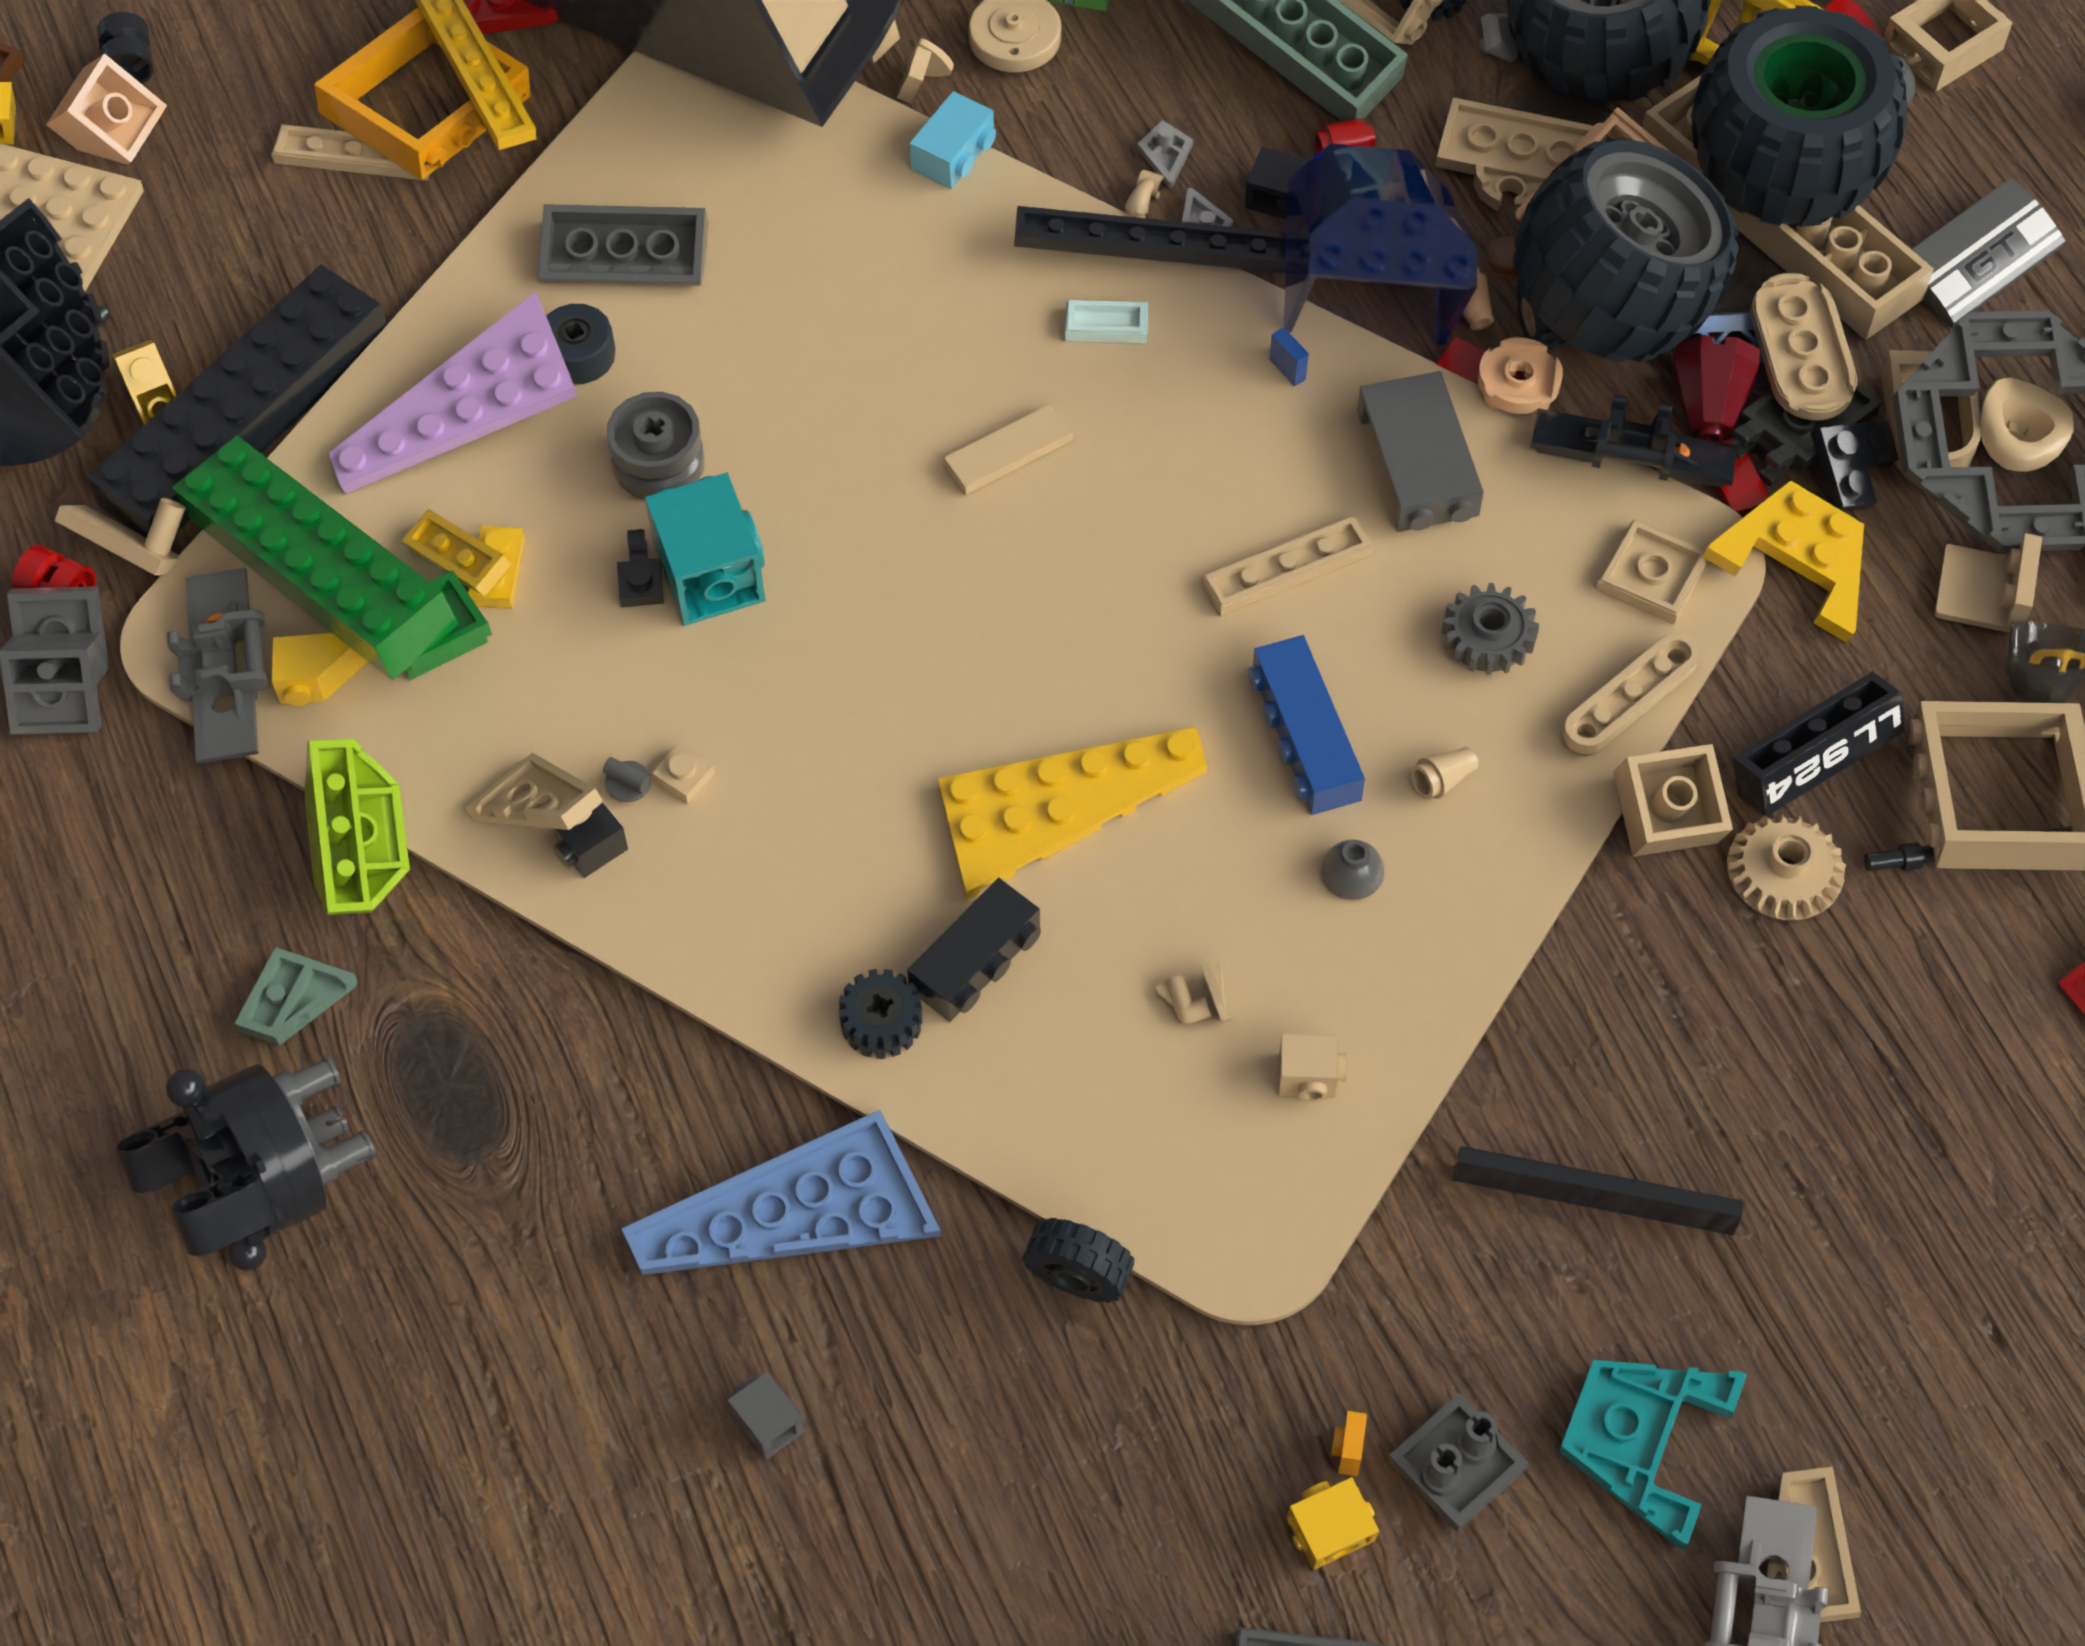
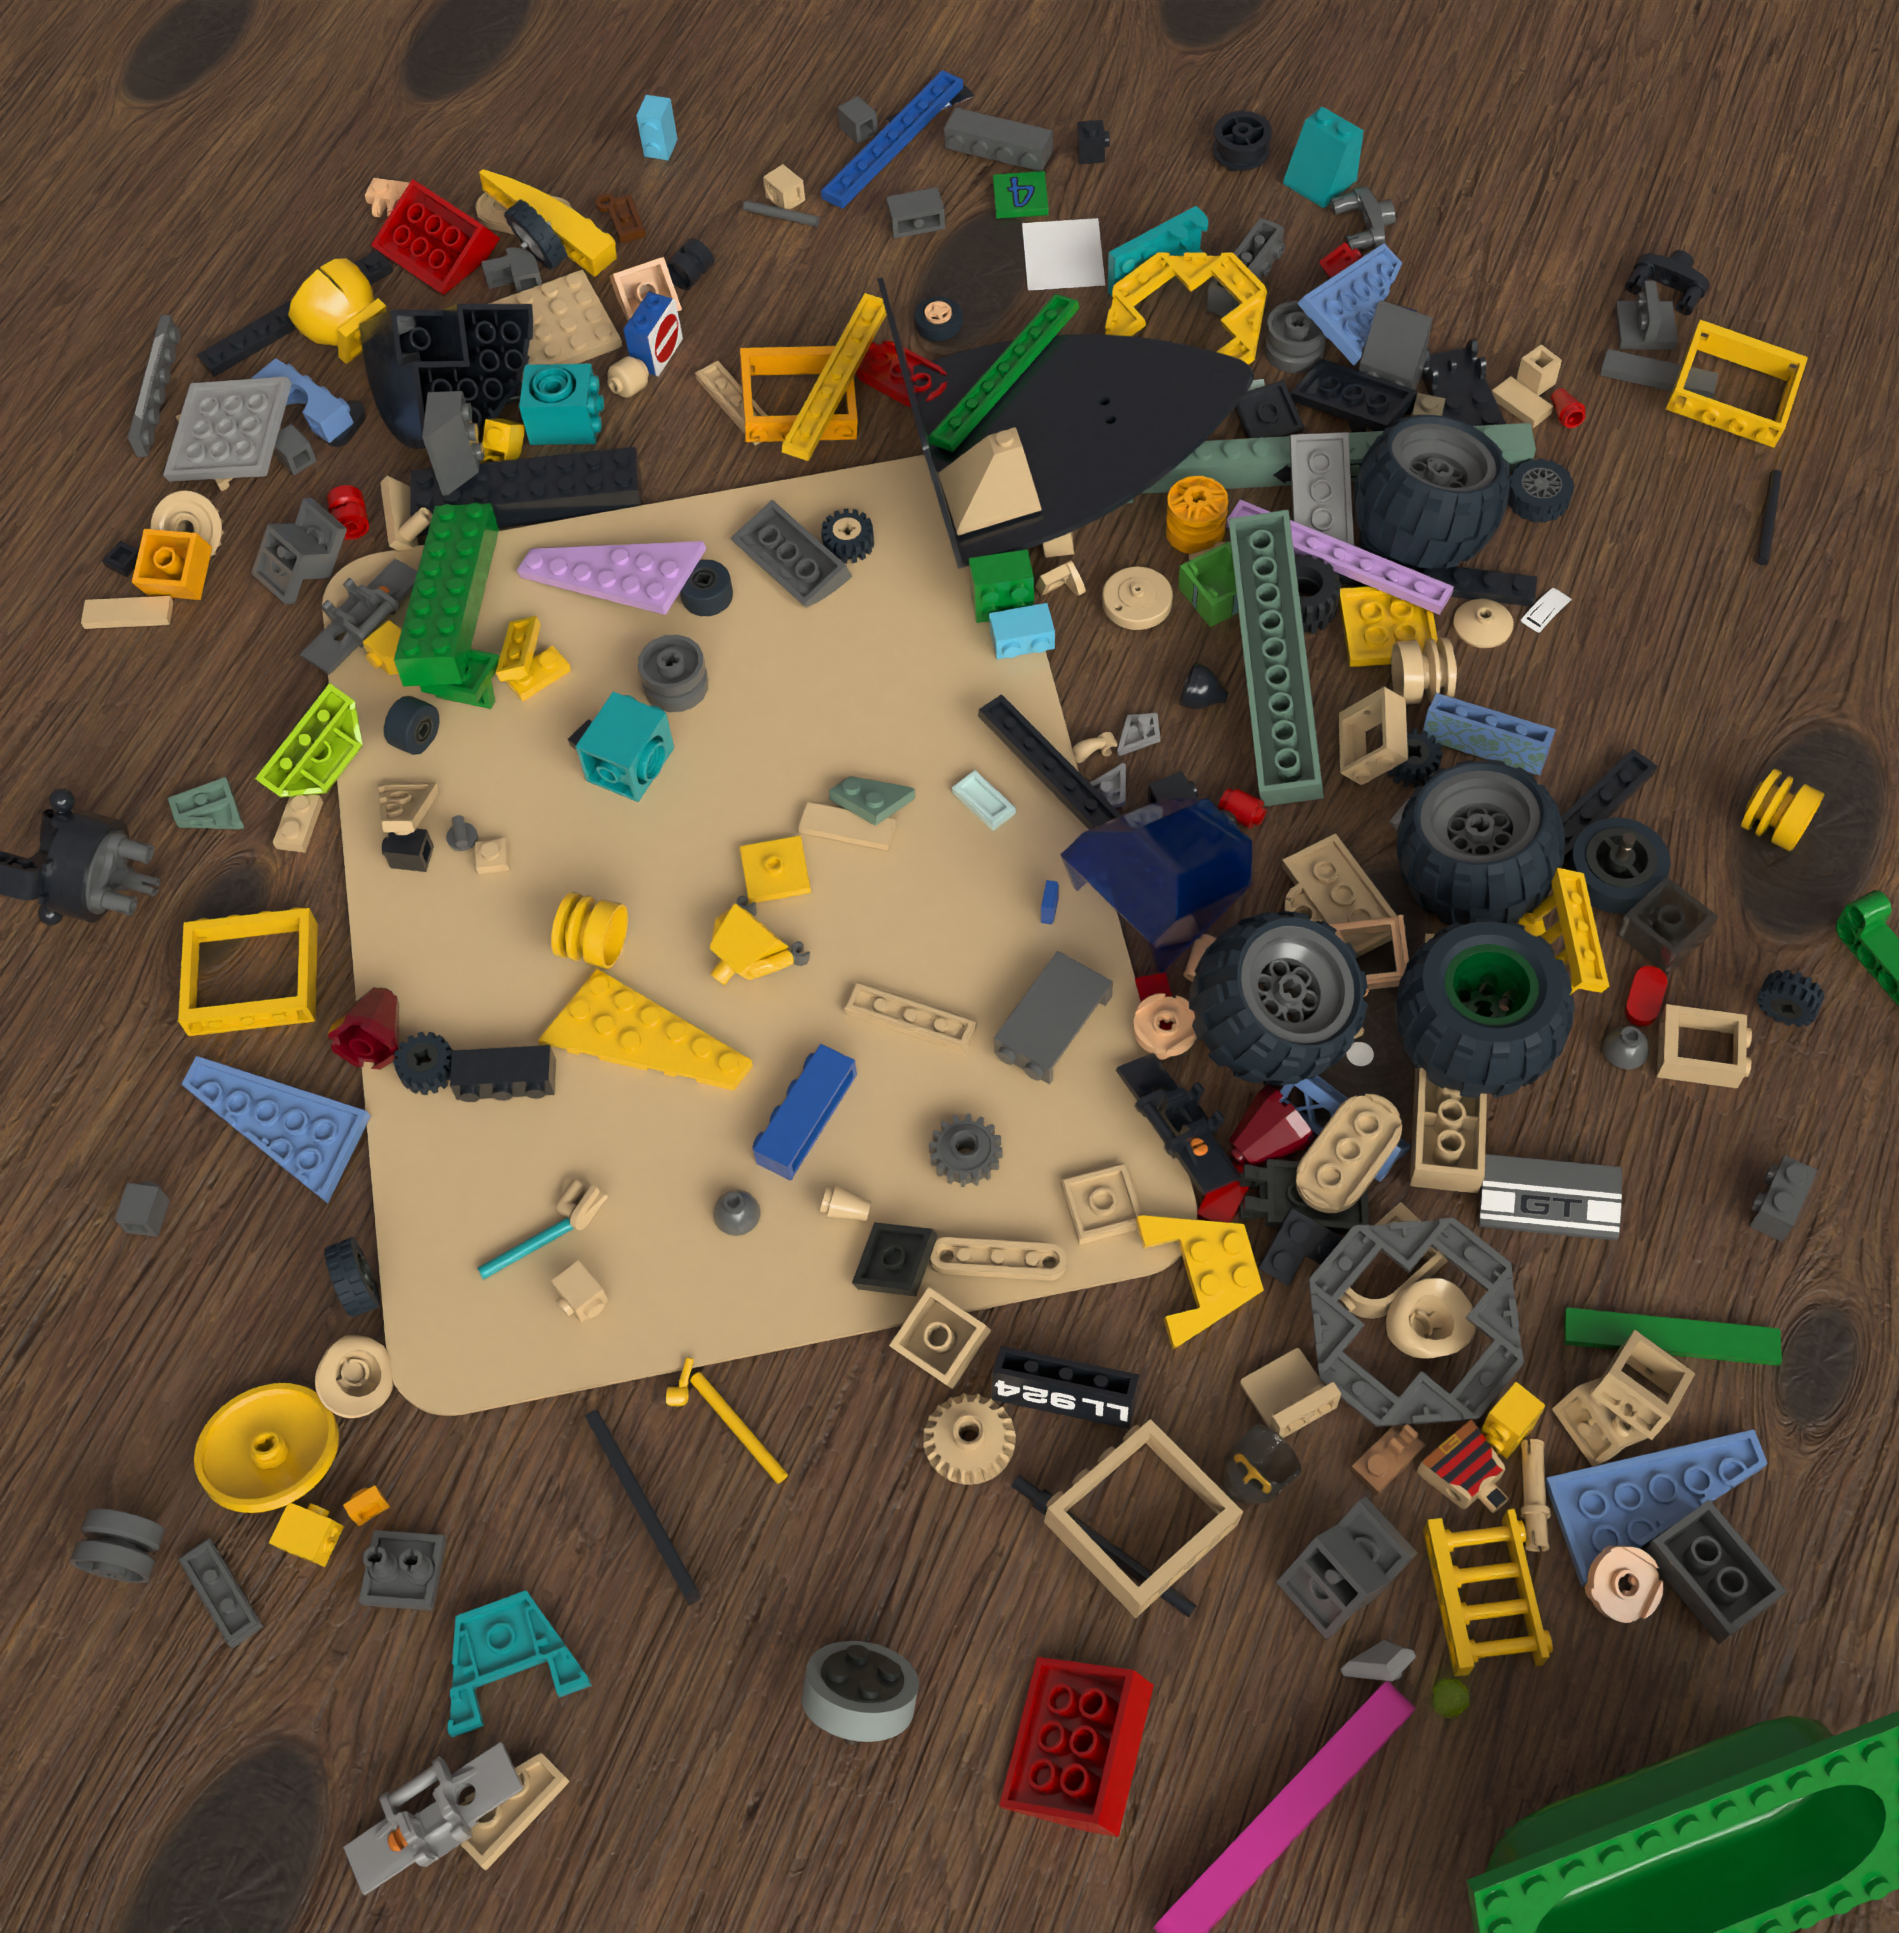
camera: 50 degrees right, 0 degrees up
none -> yellow window [178,907,318,1036]
none -> yellow dish [194,1383,339,1513]
none -> tan plate [273,795,323,853]
none -> tan hat [315,1334,394,1418]
none -> dark red cone [327,987,399,1070]
none -> black wheel [384,696,440,755]
none -> dark grey slope [422,391,485,495]
none -> teal bar [477,1217,574,1280]
none -> teal brick [519,364,604,445]
none -> yellow wheel [551,892,628,969]
none -> tan head [607,356,649,398]
none -> piece [623,292,683,376]
none -> yellow hand [666,1357,694,1406]
none -> yellow bar [690,1372,788,1484]
none -> yellow torso [709,896,810,985]
none -> yellow plate [739,835,811,904]
none -> light grey wheel [801,1641,919,1745]
none -> black wheel [821,508,874,564]
none -> sand green wing [829,776,915,826]
none -> pearl dark grey plate [852,1222,938,1297]
none -> green brick [969,549,1034,623]
none -> black helmet [1179,663,1229,709]

